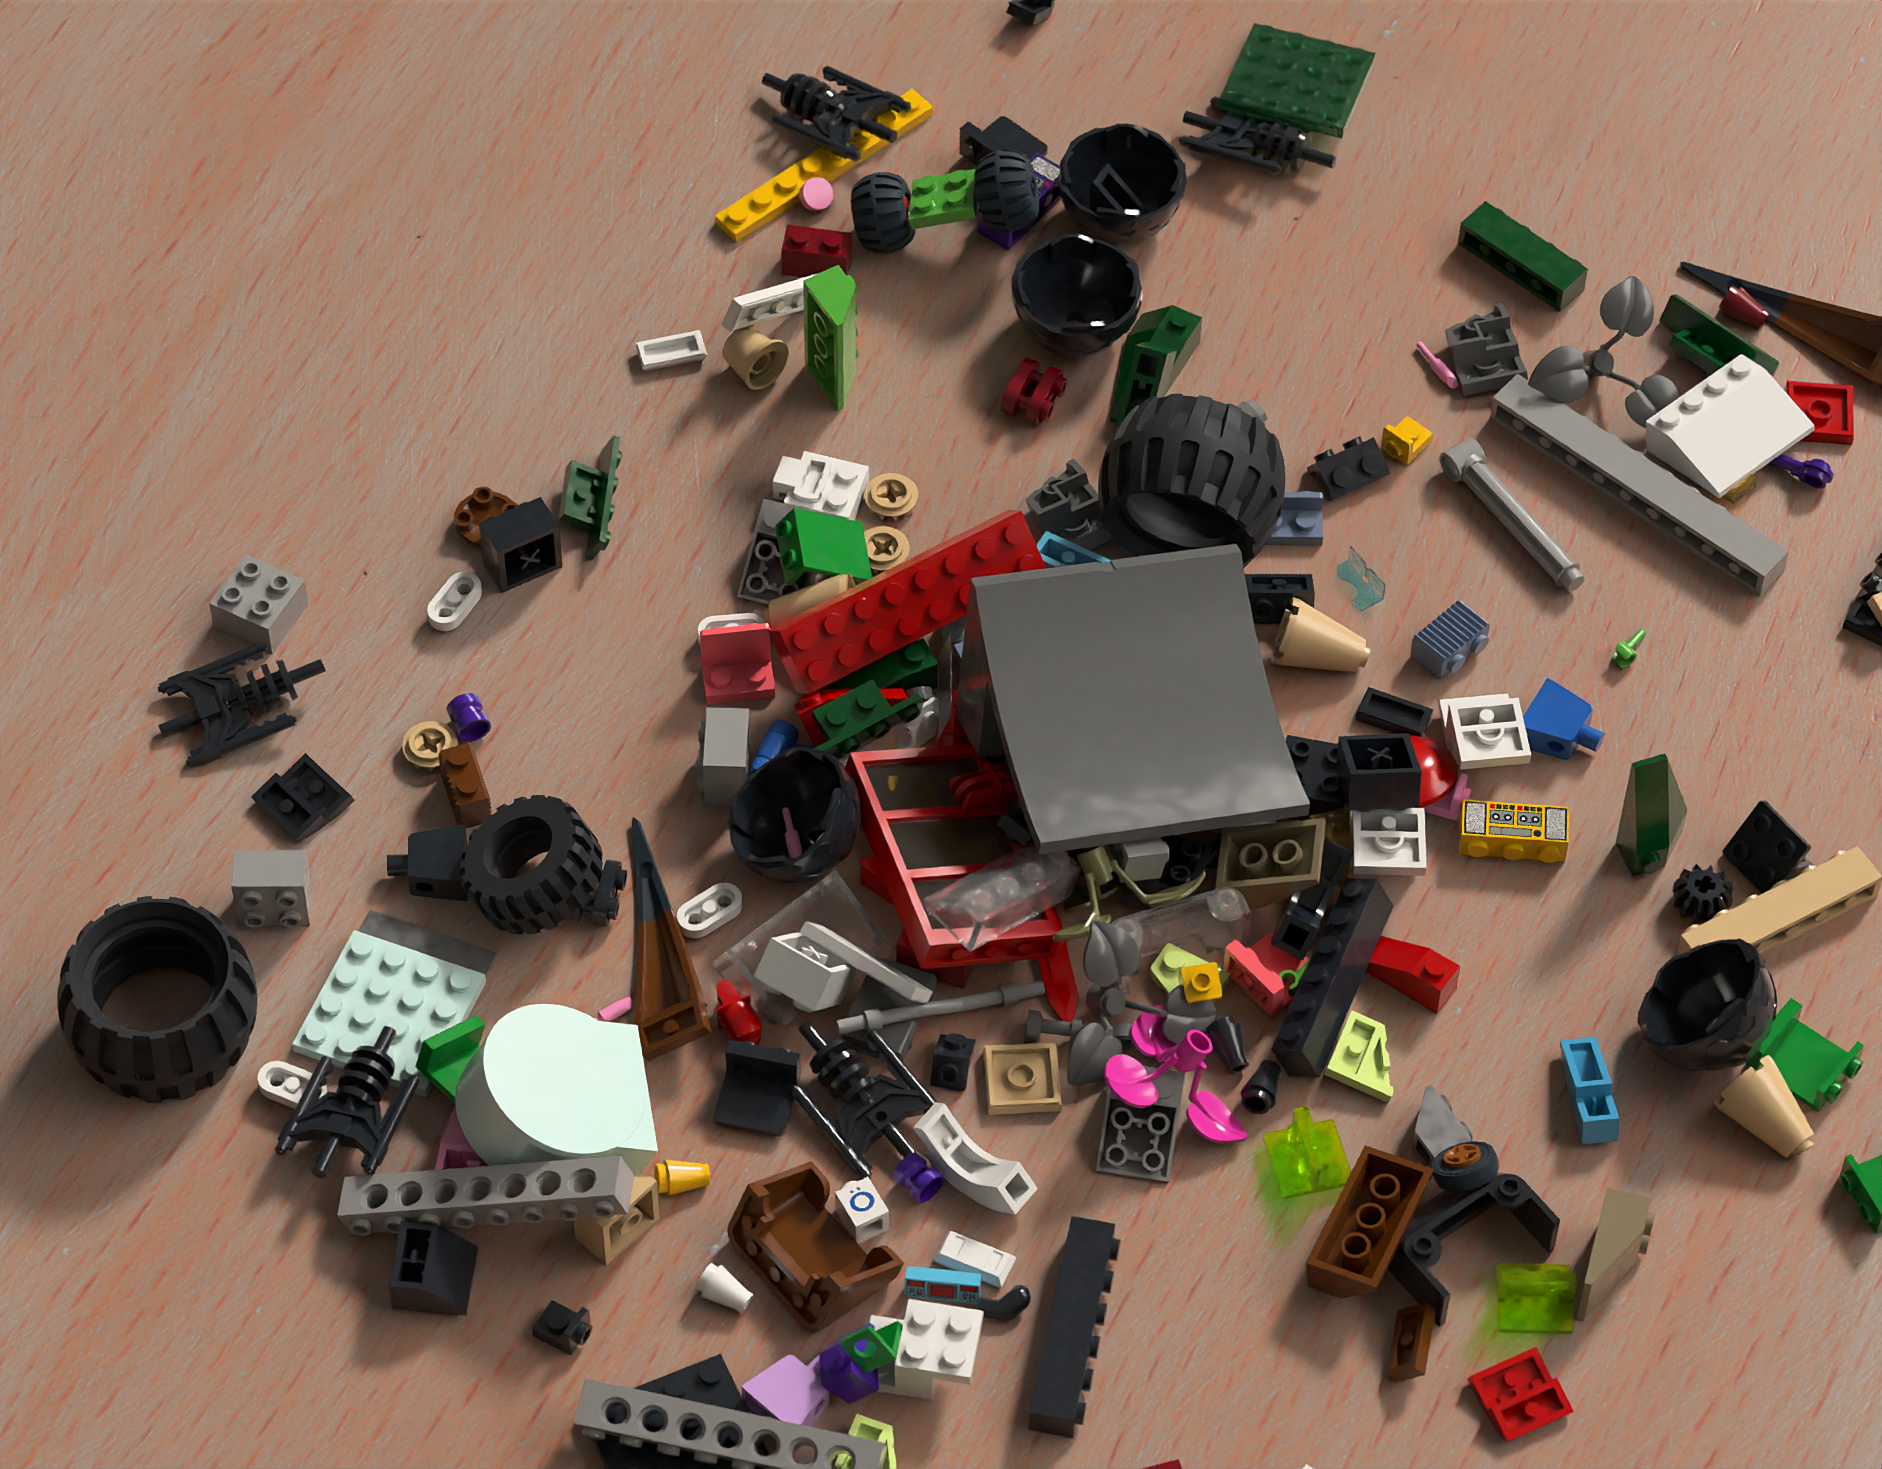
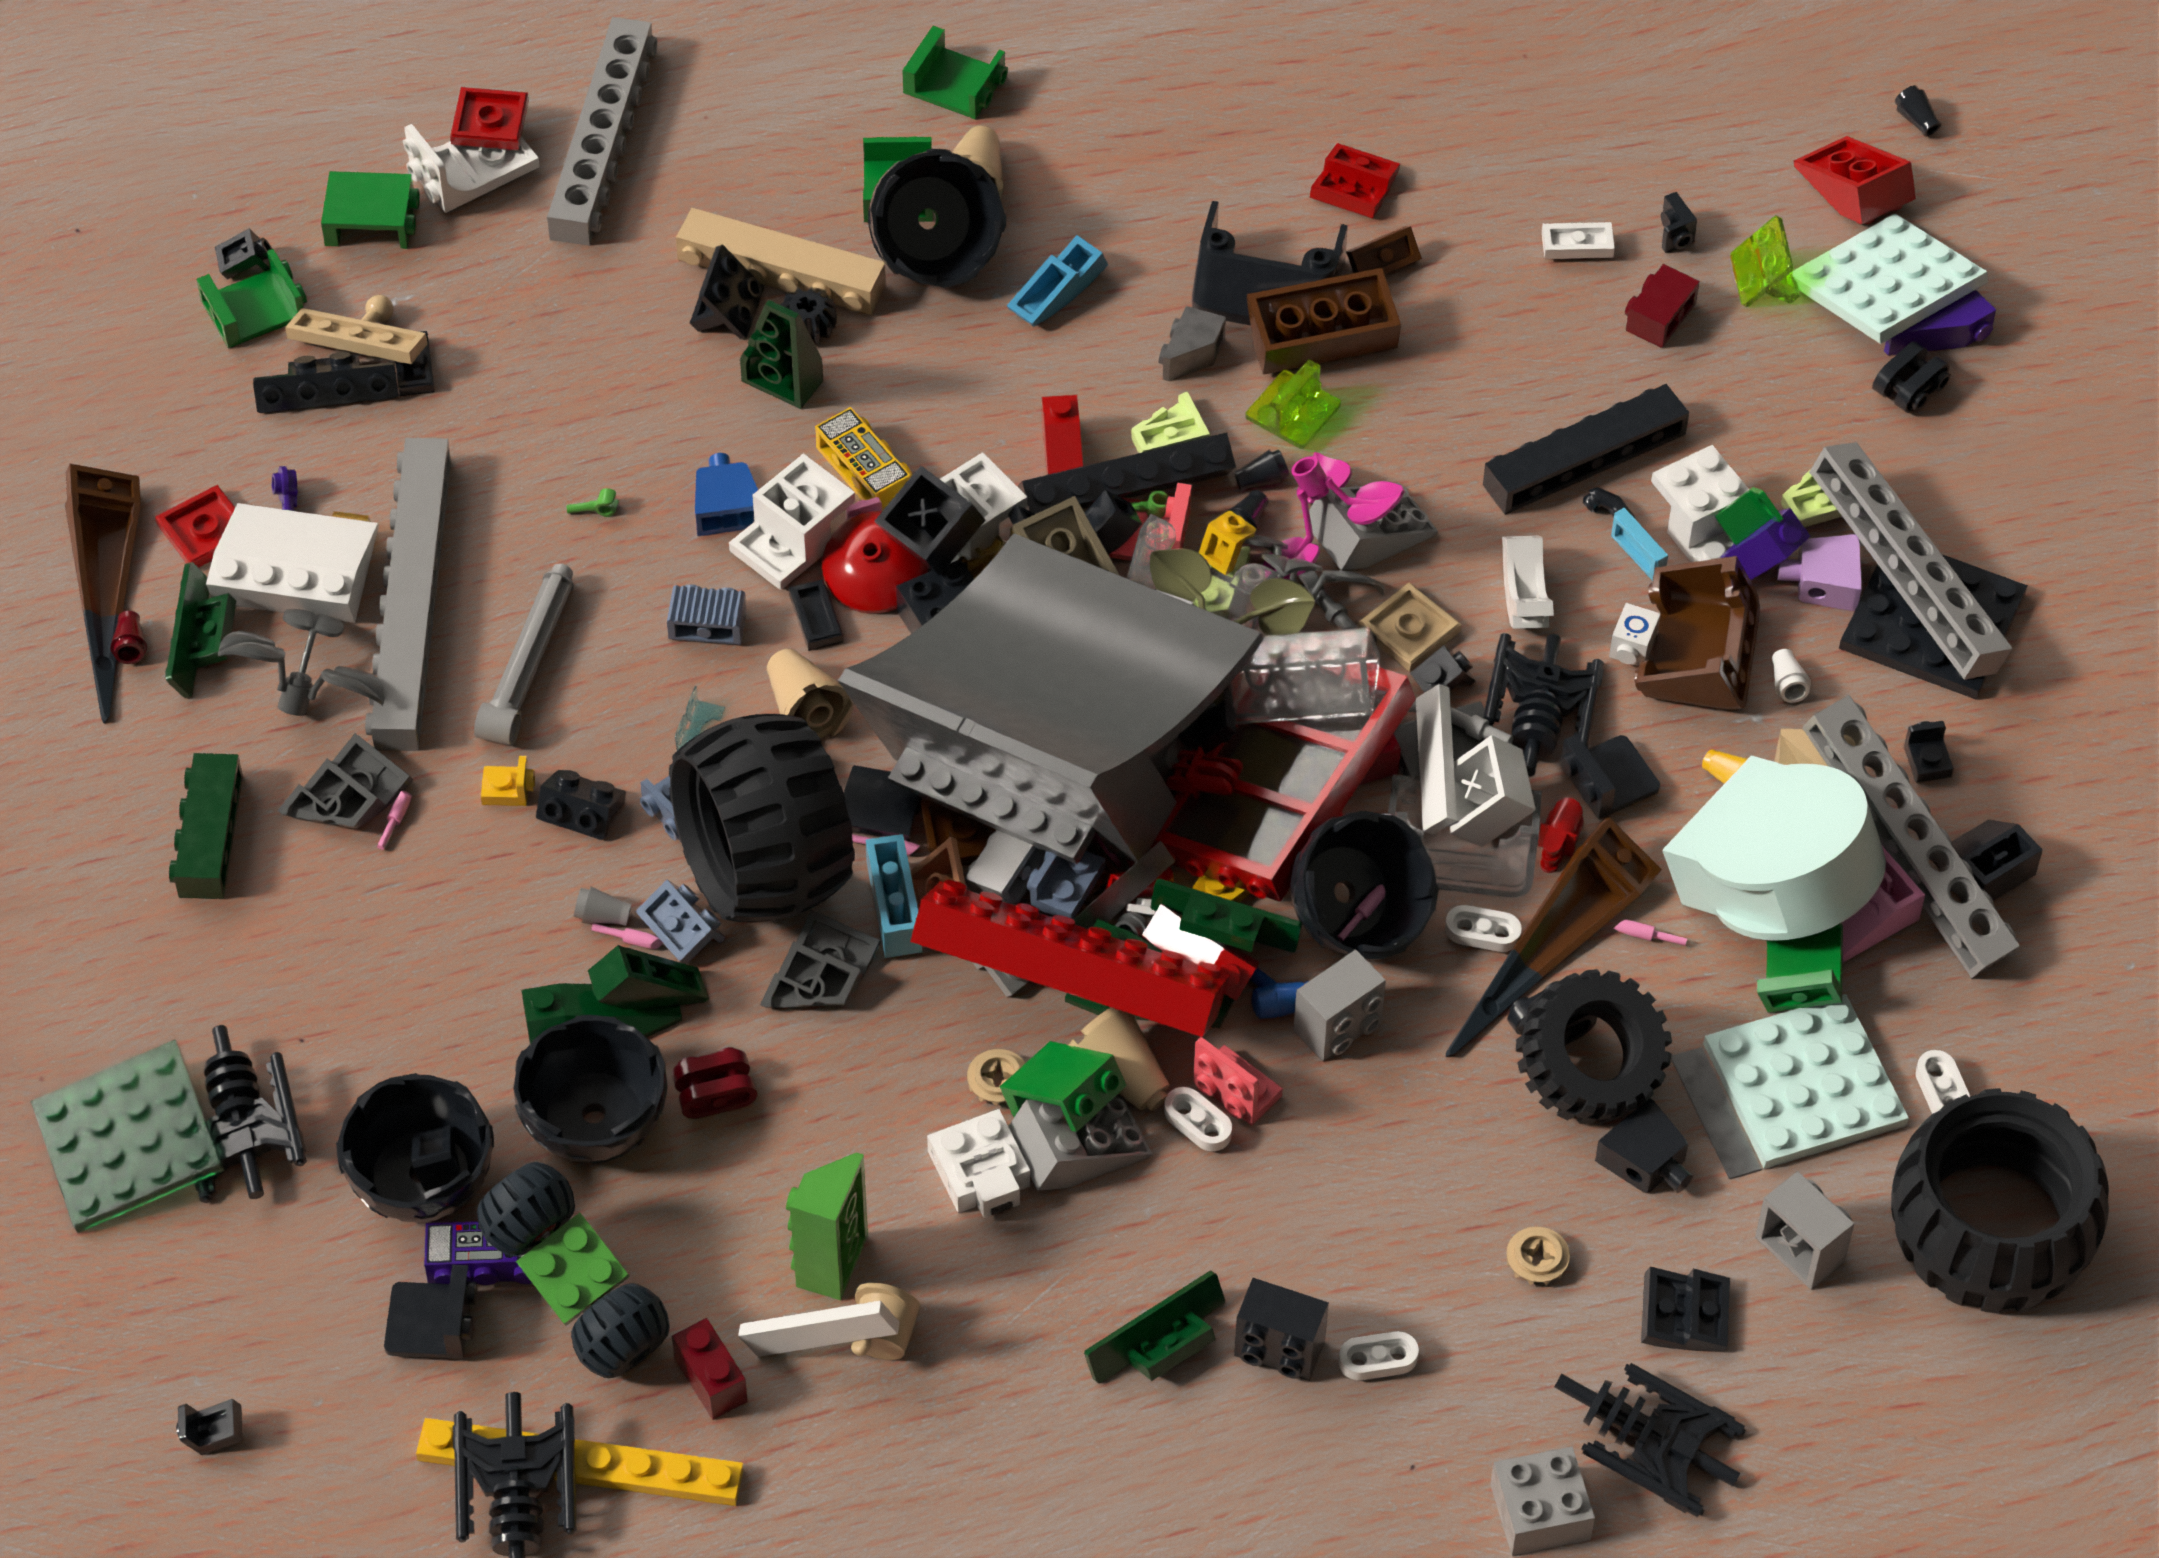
camera: 130 degrees left, 0 degrees up
black bar [275,1026,420,1178] -> none
reddish brown brick [438,743,492,829] -> none
dark purple wheel [446,693,491,742] -> none
reddish brown dish [454,487,518,548] -> none
white tile [635,330,707,371] -> none
bright pink tile [799,177,833,212] -> none
tan gear [864,473,918,521] -> none
dark purple wheel [893,1152,944,1204] -> none
white tile [933,1230,1016,1289] -> none
black wheel [1431,1141,1499,1192] -> none
clear neon green bracket [1496,1263,1577,1334] -> none
dark tan slope [1576,1188,1655,1321] -> none

